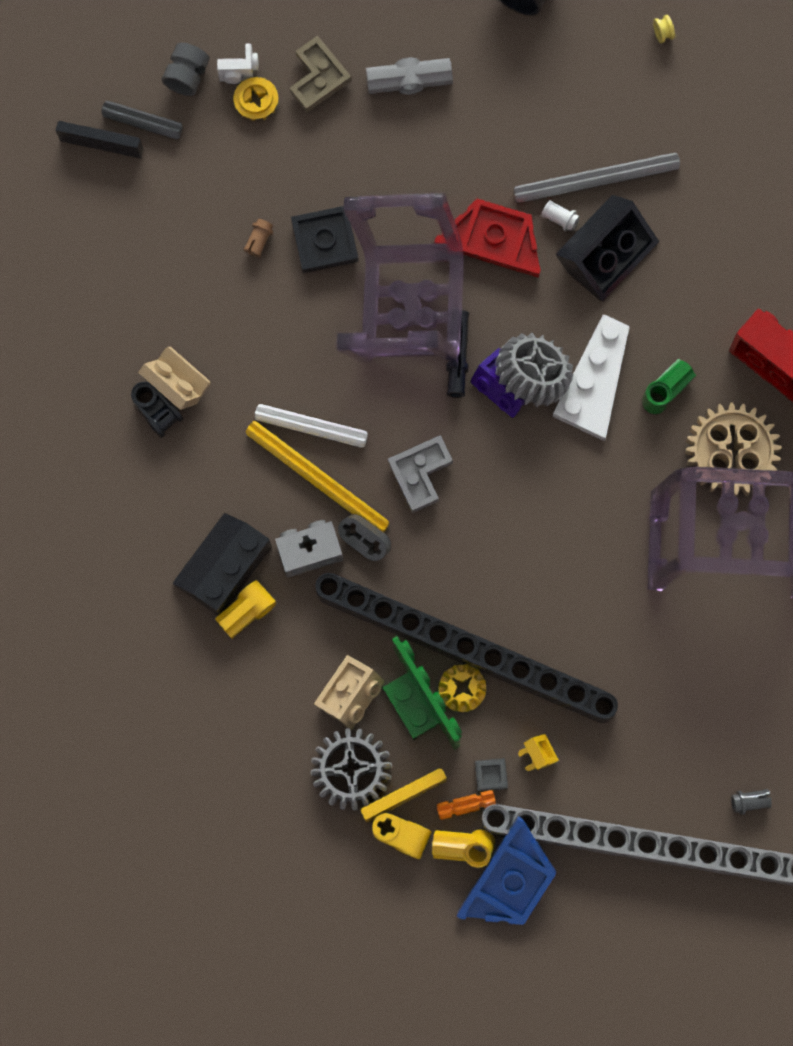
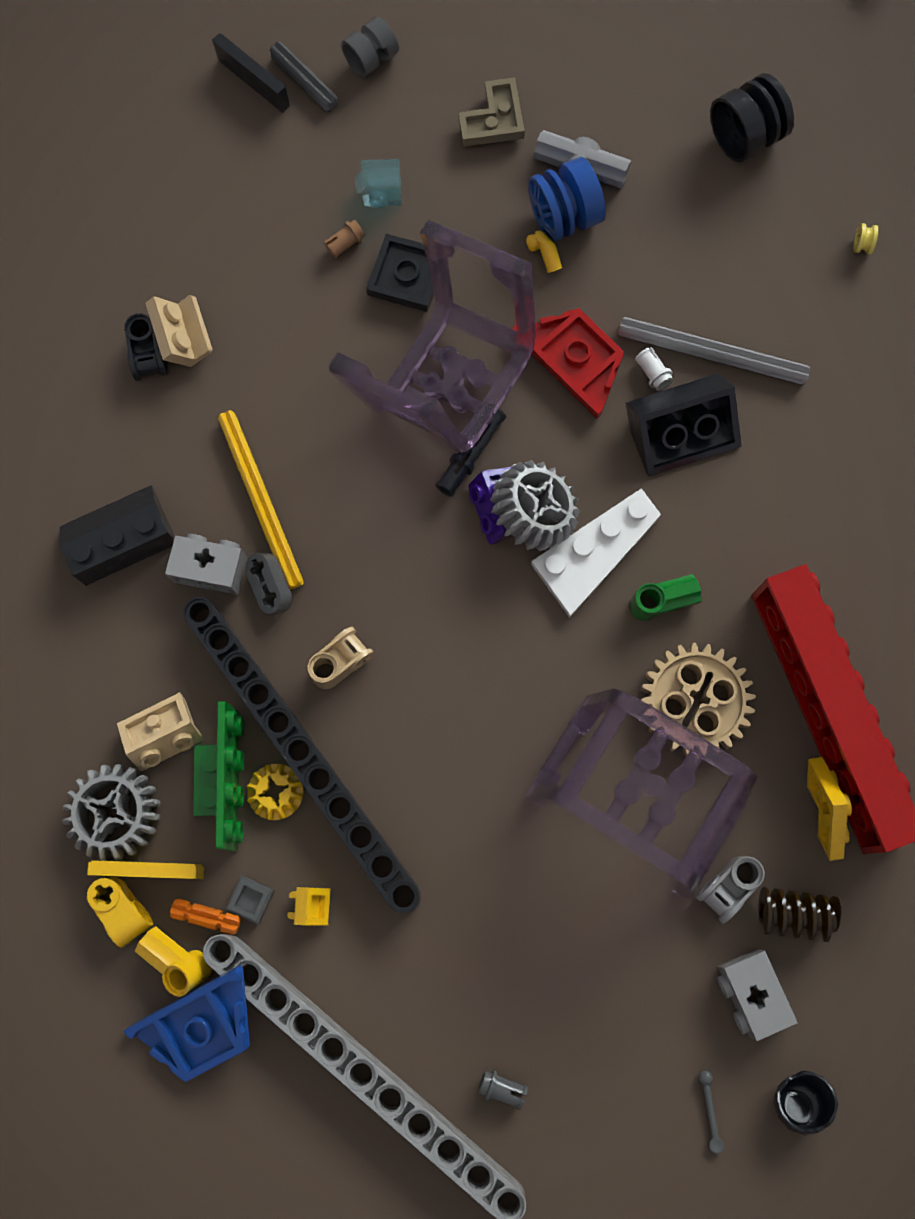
camera: 30 degrees right, 0 degrees up
yellow piece [215,580,277,639] -> none
white bracket [217,44,259,84] -> none
yellow gear [233,77,279,121] -> none
white axle [255,404,368,447] -> none
light grey plate [388,435,453,513] -> none
none -> tan piece [307,626,374,689]
none -> clear light blue brick [356,159,402,208]
none -> yellow arm [526,230,562,273]
none -> blue wheel [528,156,606,242]

